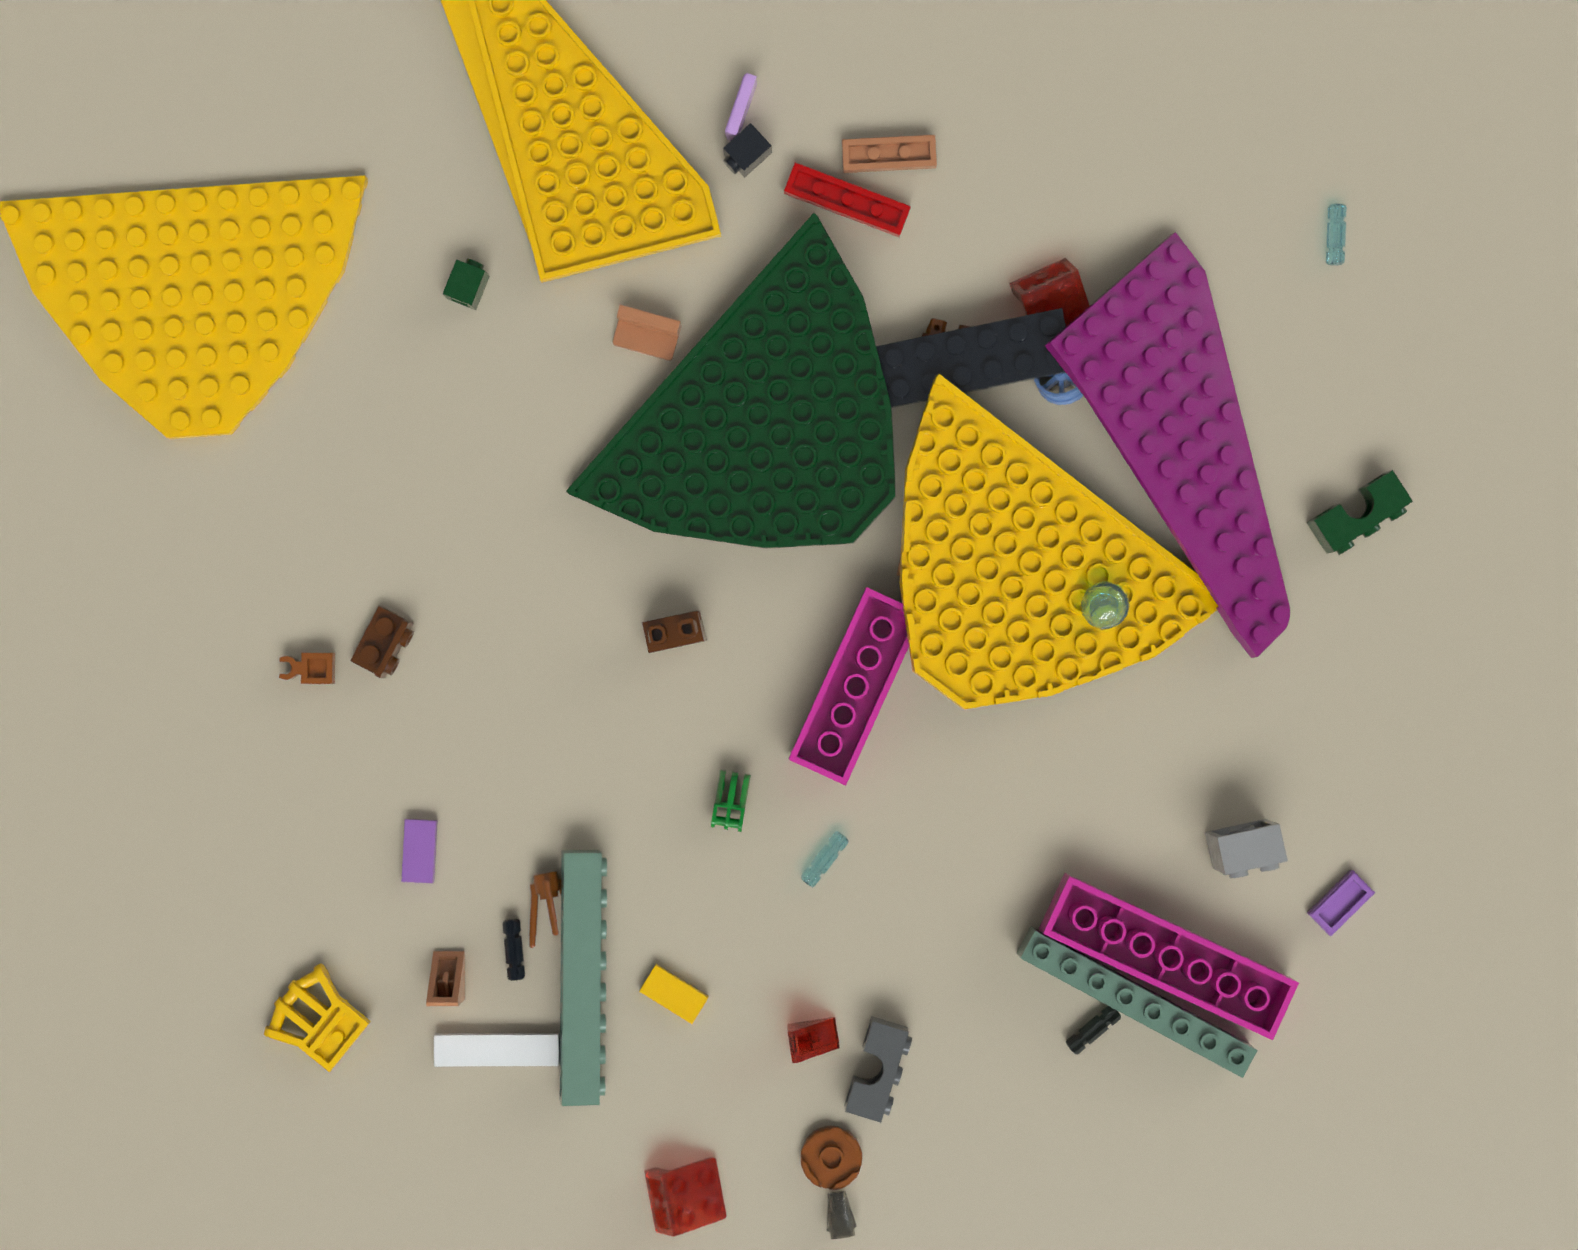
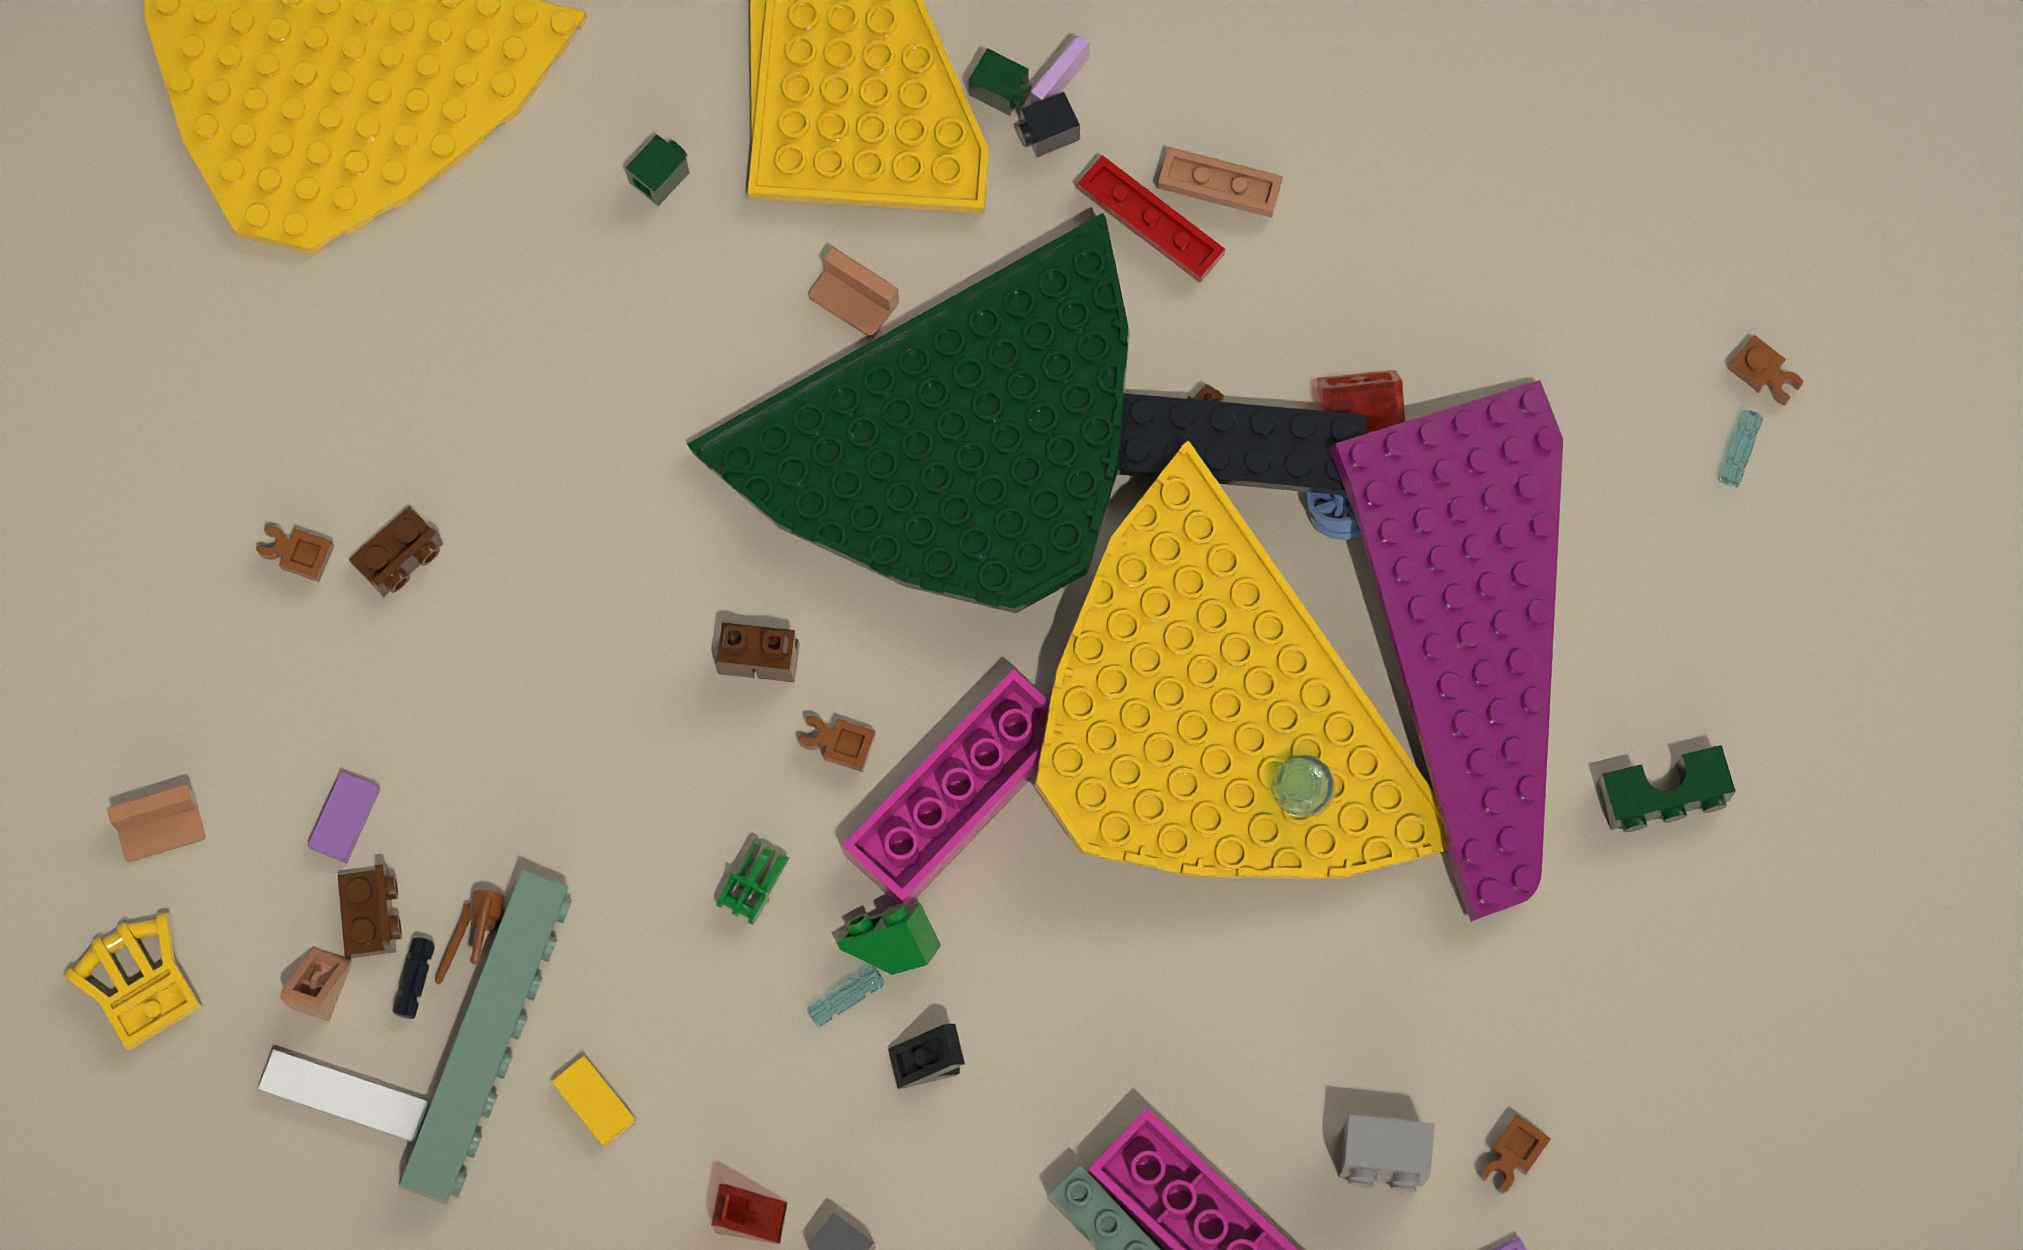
camera: 25 degrees right, 15 degrees down
none -> nougat panel [106,784,206,862]
none -> reddish brown bracket [337,864,402,959]
none -> dark orange plate [798,716,876,772]
none -> green slope [836,903,941,975]
none -> black slope [888,1024,965,1089]
none -> dark green brick [968,48,1032,116]
none -> dark orange plate [1480,1114,1551,1194]
none -> dark orange plate [1727,335,1803,405]

